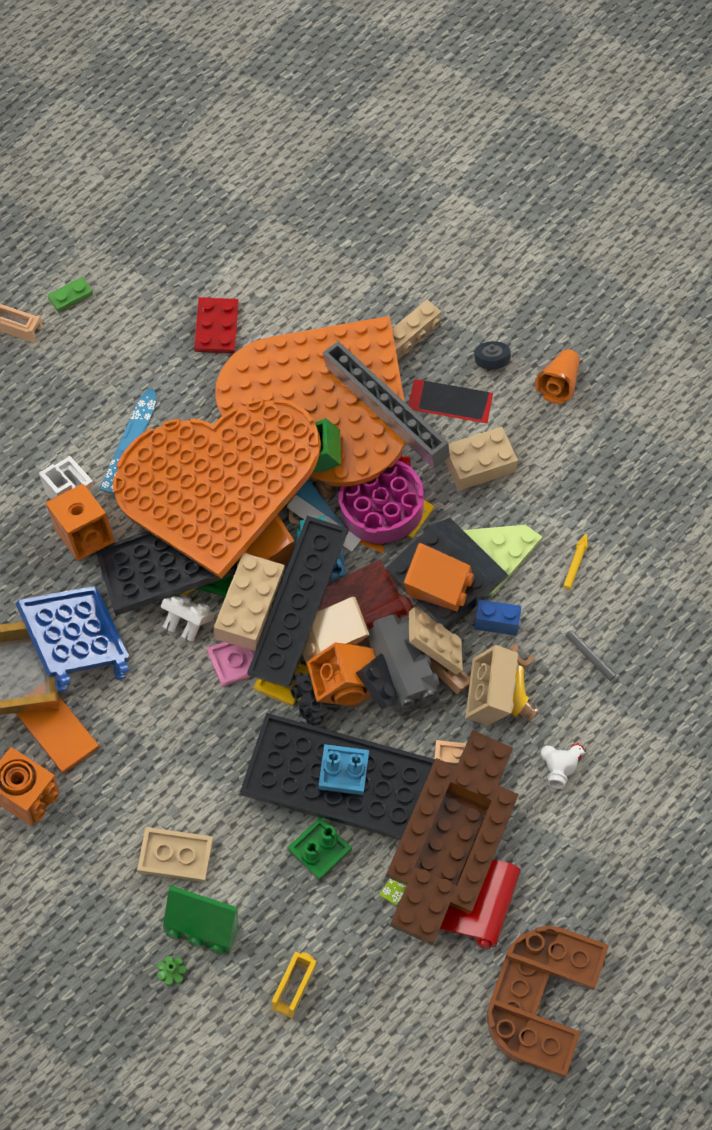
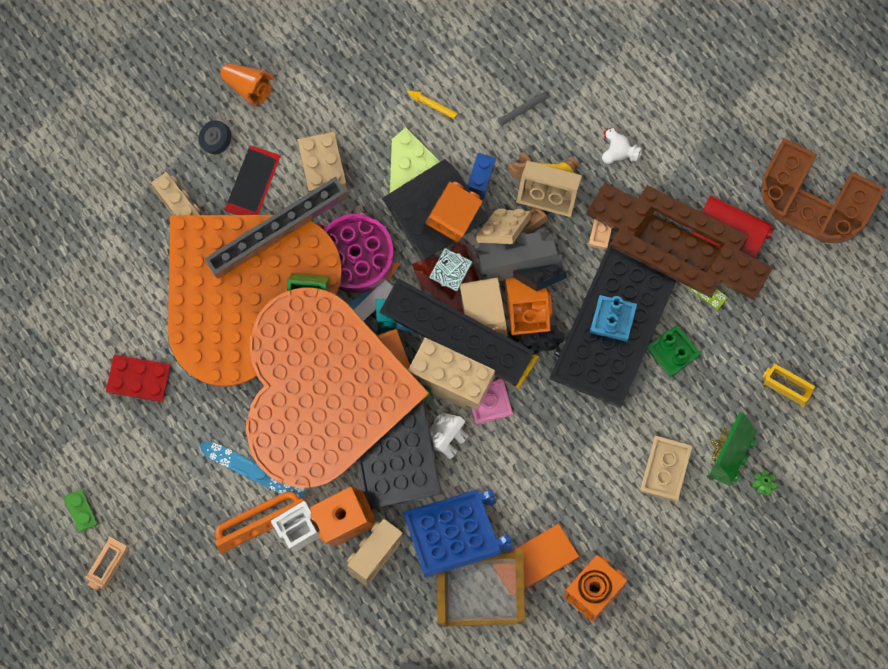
camera: 80 degrees left, 10 degrees up
none -> orange piece [215,492,304,554]
none -> tan brick [347,519,403,587]
none -> light aqua piece [429,249,473,291]

